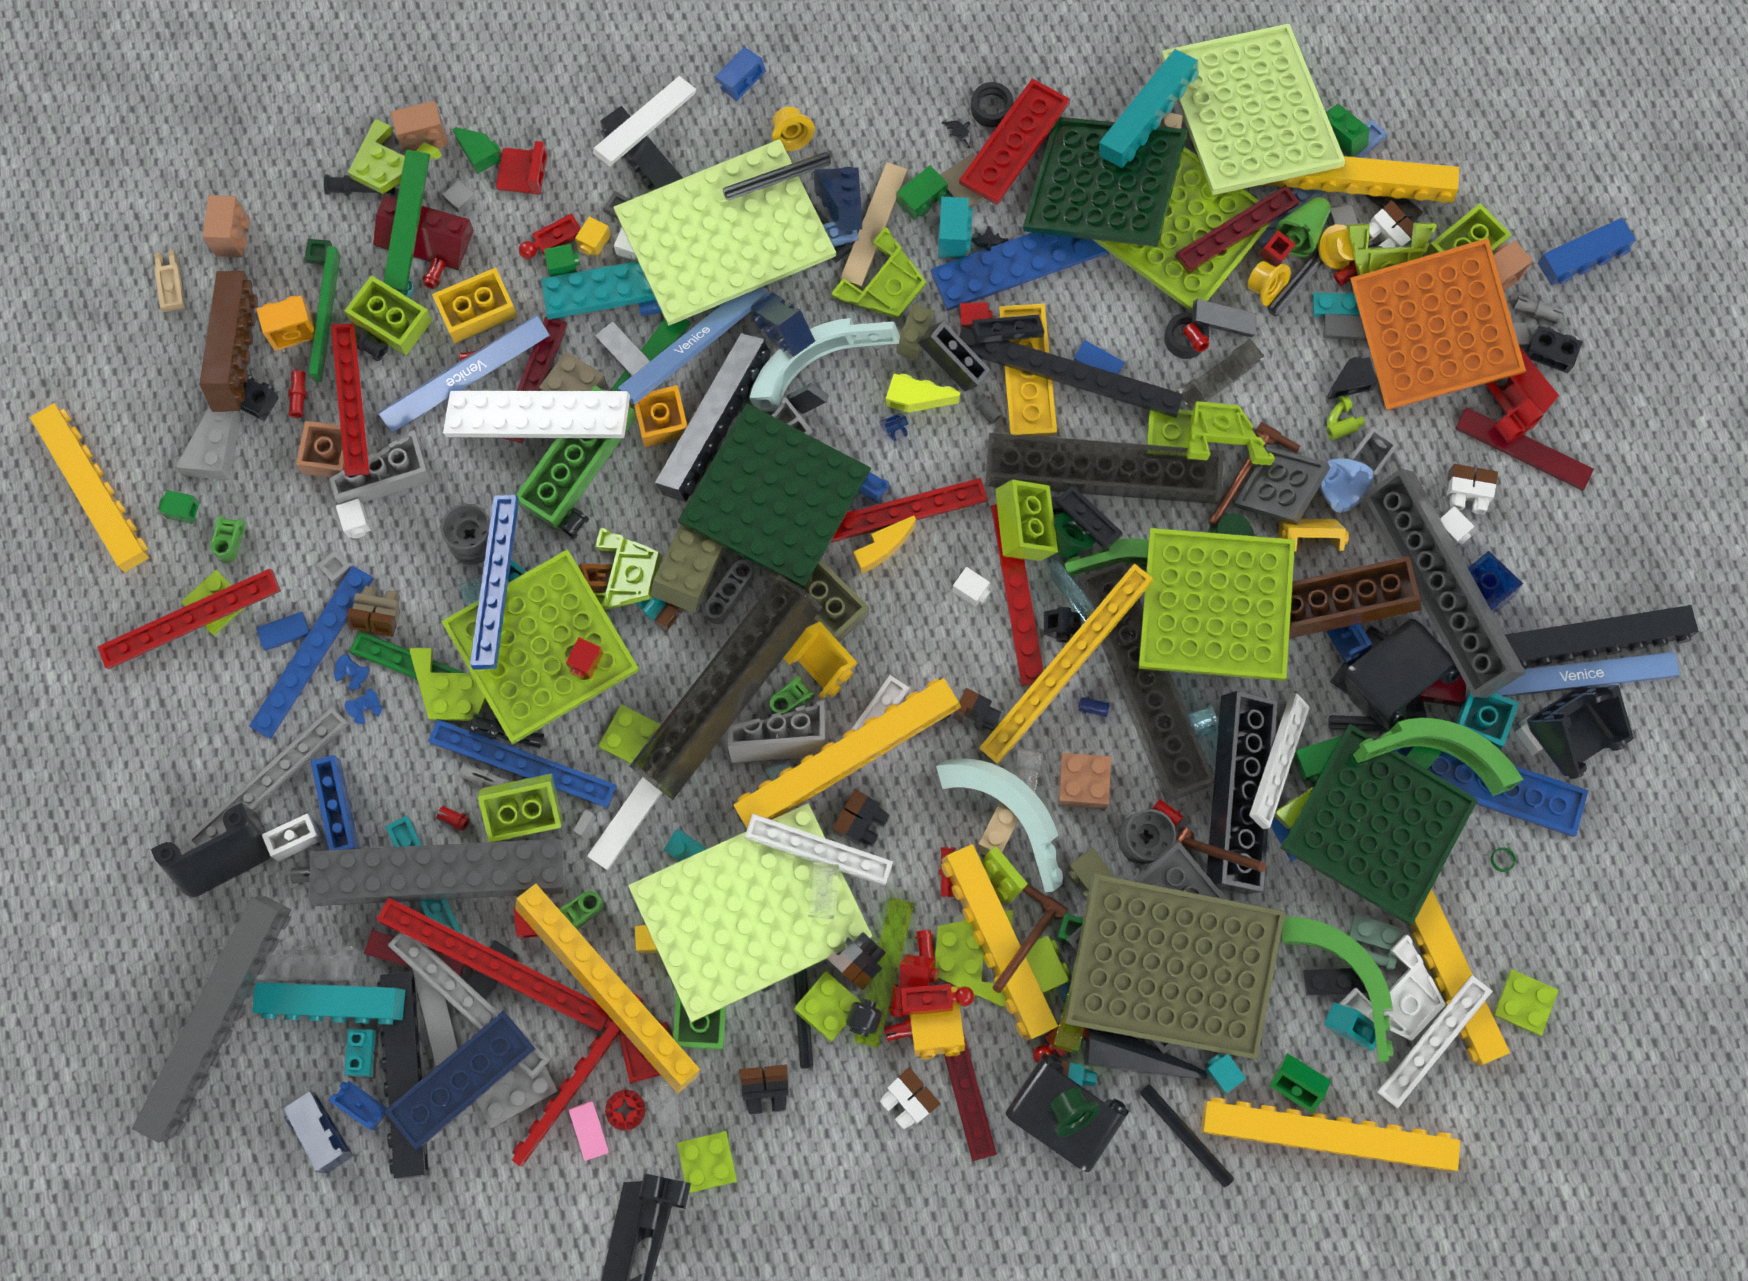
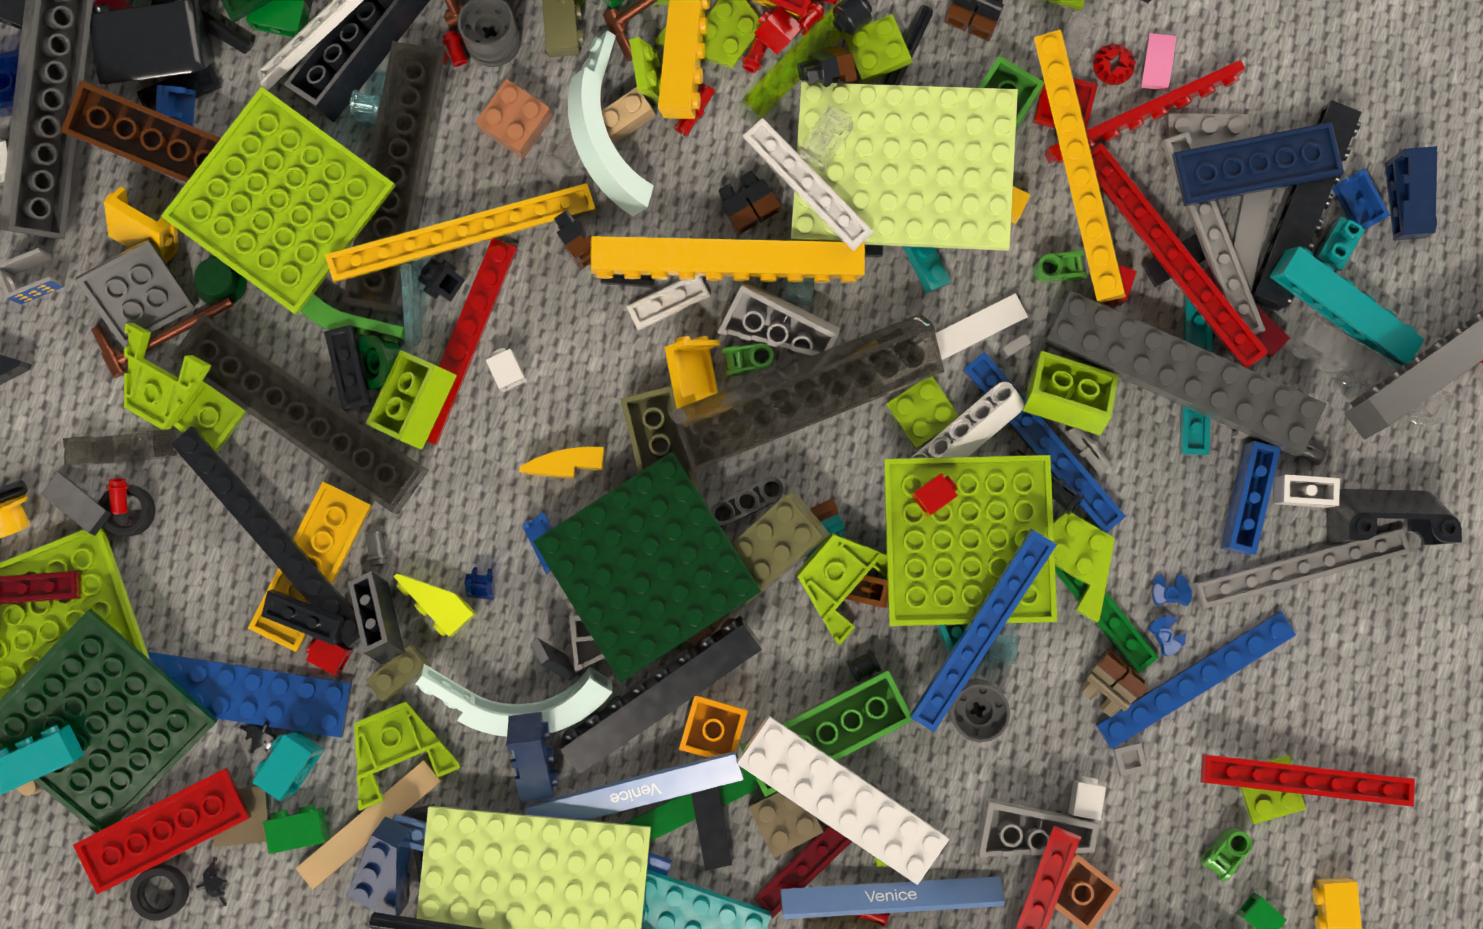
camera: 150 degrees left, 10 degrees up
blue tile [257,611,310,651] -> none
red pin [436,805,470,831] -> none
red plate [831,478,987,543] -> none
blue tile [1073,340,1125,374] -> none
clear blue pin [1078,695,1110,717] -> none
light blue hair [1319,458,1374,513] -> none
lime plant [1326,396,1365,441] -> none
none -> white beam [911,382,1024,458]

